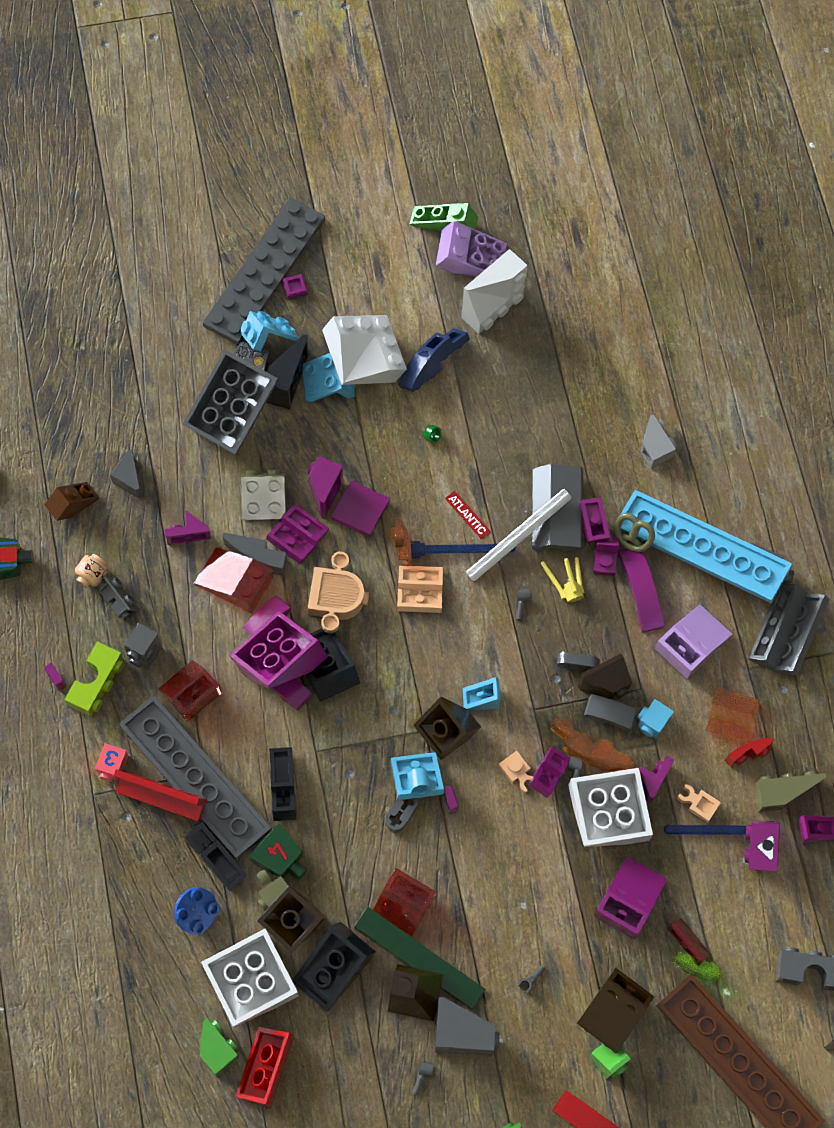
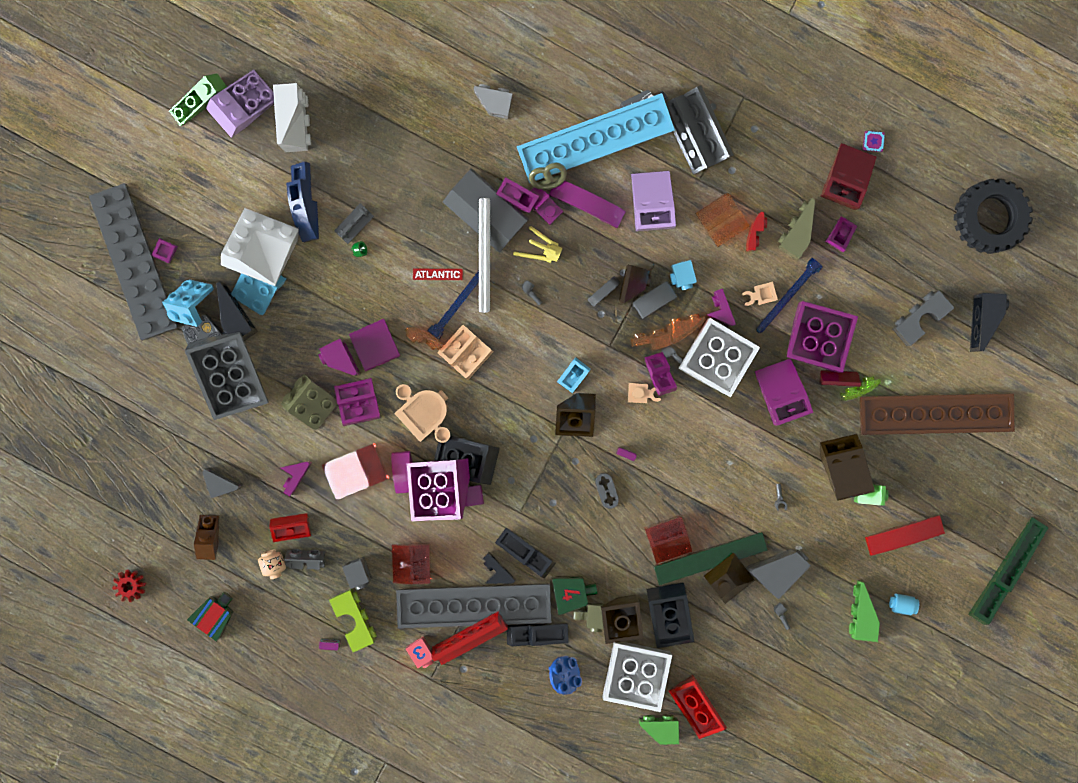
camera: 45 degrees left, 20 degrees up
dark grey slope [222,532,287,576] -> none
medium azure plate [391,752,444,800] -> none
magenta brick [745,820,780,872] -> none
none -> red slope [269,513,311,542]
none -> dark grey hinge [334,203,374,244]
none -> black slope [483,552,516,584]
none -> magenta slope [787,301,858,373]

